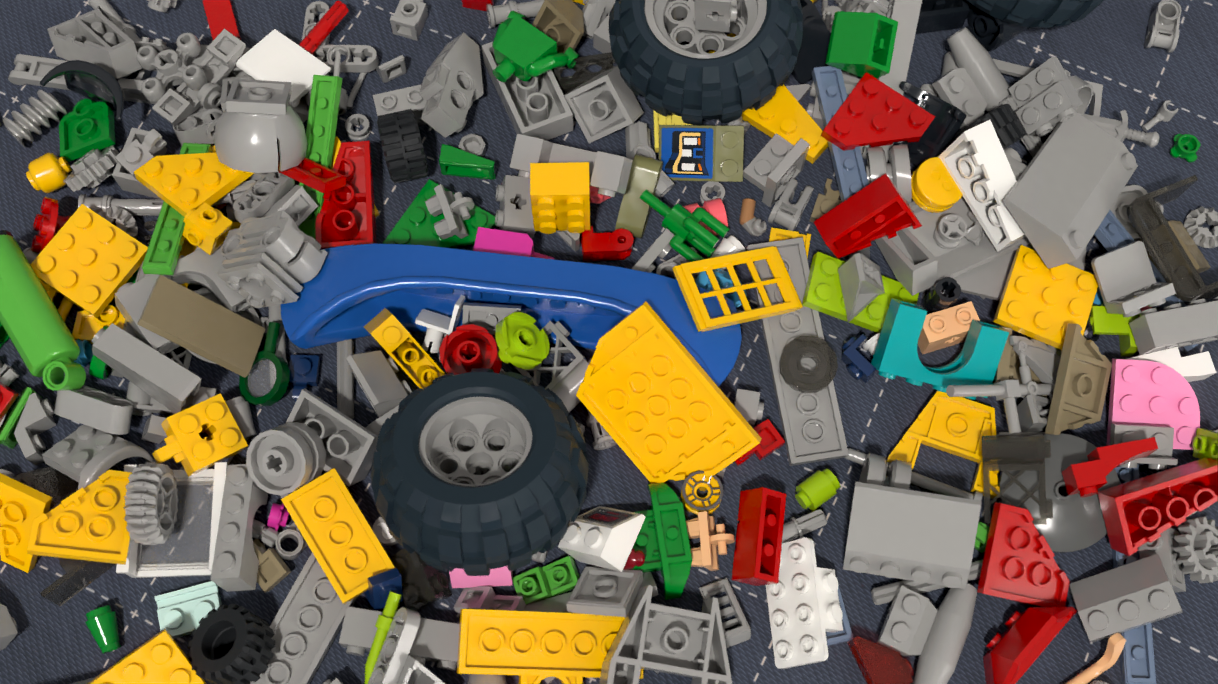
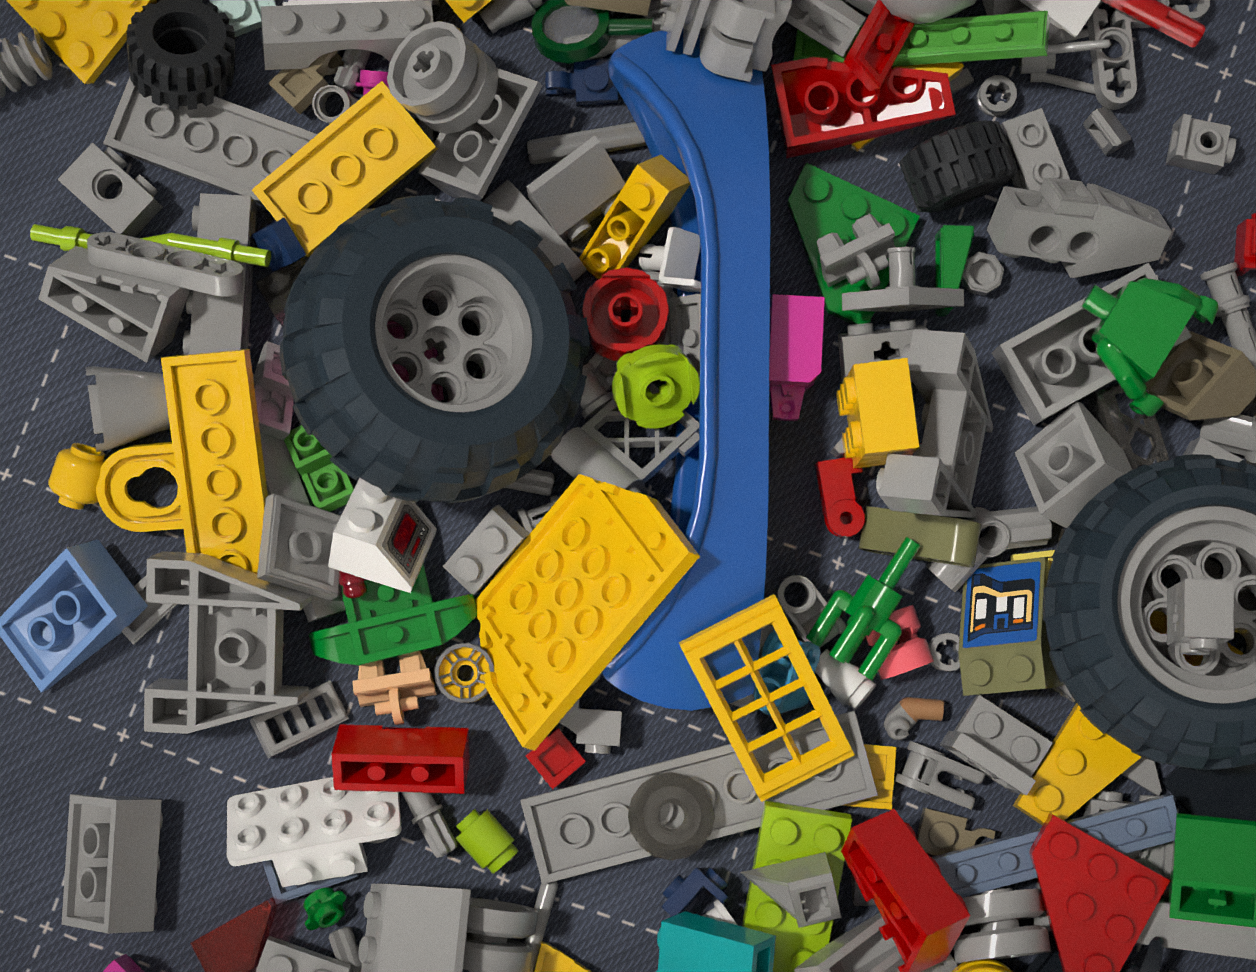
camera: 85 degrees right, 15 degrees up
light grey plate [631,228,674,273] -> none
none -> green plate [303,887,346,930]
none -> light grey plate [443,504,529,596]
none -> light grey tile [842,247,964,312]

